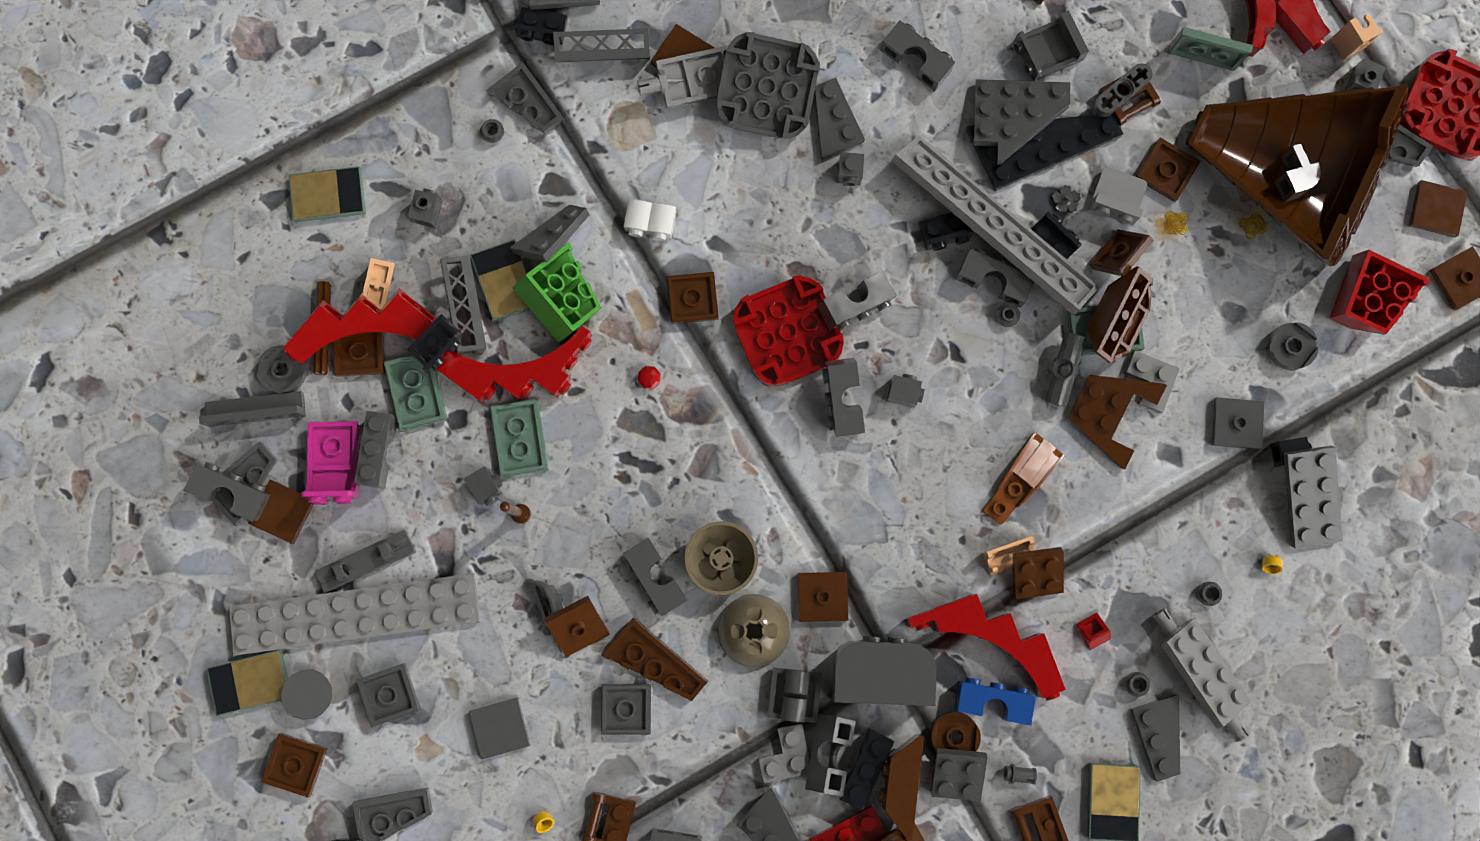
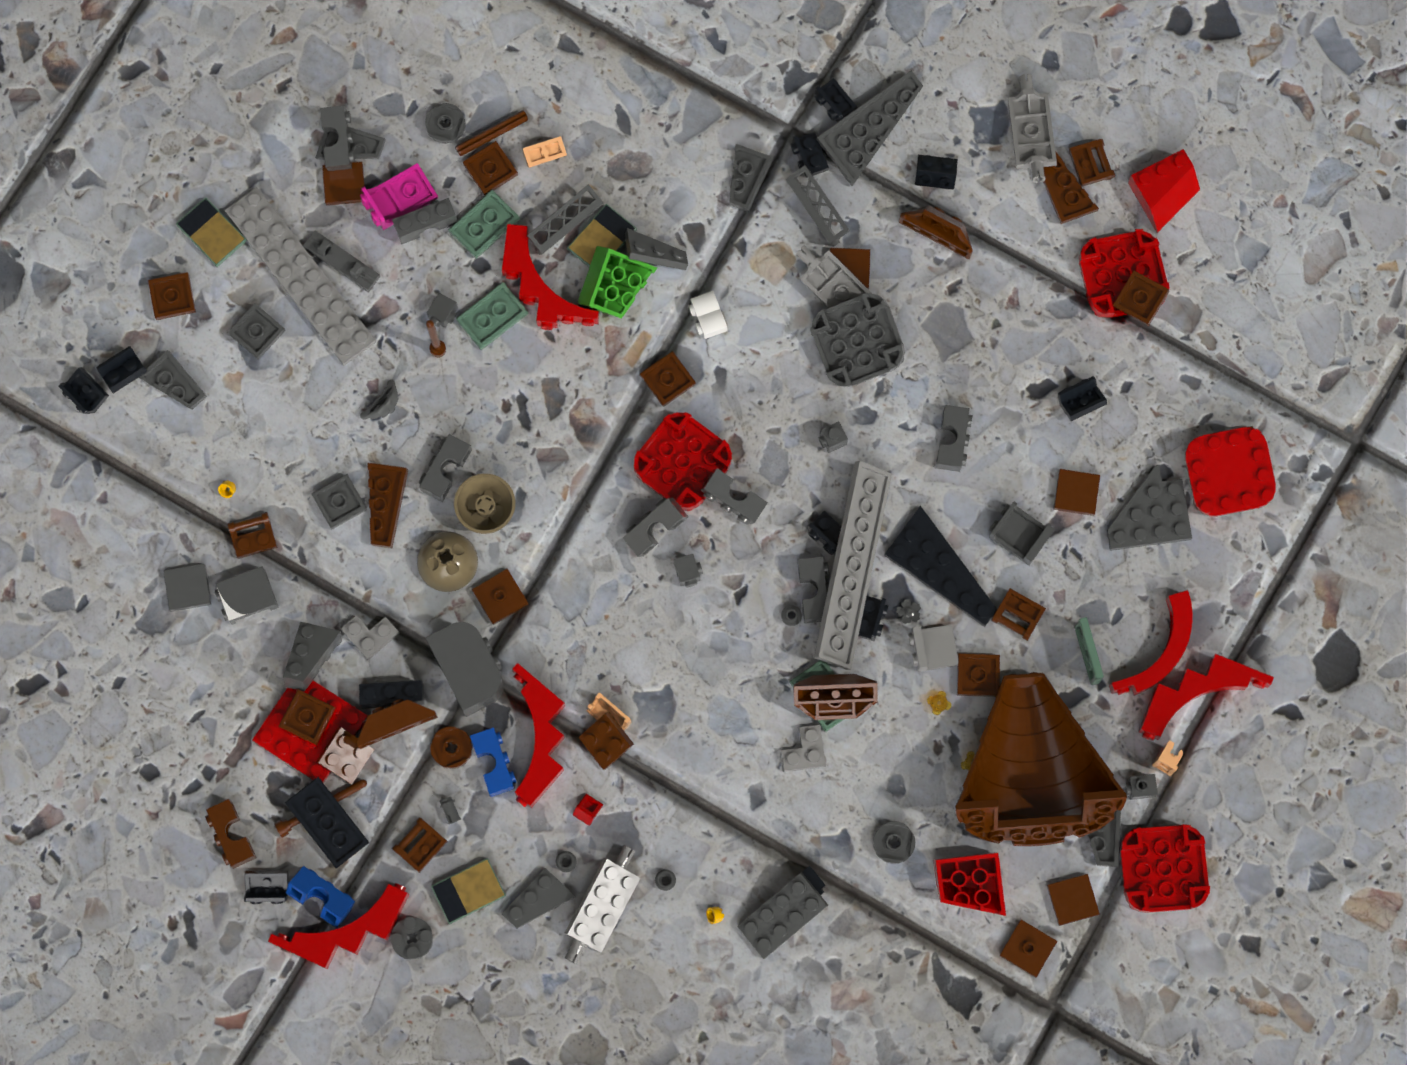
camera: 65 degrees right, 5 degrees down
dark grey fence [199,391,306,427] -> none
dark grey tile [281,669,332,720] -> none
red arch [283,288,437,364] -> none
tile [289,166,366,222] -> none
black bracket [407,314,463,372] -> none
dark grey brick [408,188,443,228] -> none
dark grey tile [469,697,531,760] -> none
dark grey plate [480,119,504,143] -> none
reddish brown plate [544,596,610,657] -> none
red tile [638,366,661,390] -> none
dark grey plate [767,667,822,723] -> none
dark grey arch [805,714,856,797] -> none
dark grey wing [814,77,865,160] -> none
dark grey plate [930,748,988,801] -> none
dark grey wing [973,79,1070,164] -> none
dark orange piece [983,433,1064,525] -> none
dark grey piece [1045,332,1086,408] -> none
reddish brown wing [1068,375,1167,470] -> none
reddish brown tile [1089,229,1154,277] -> none
dark grey beam [1094,63,1153,117] -> none
dark grey plate [1212,397,1264,450] -> none
brick [1275,144,1321,202] -> none

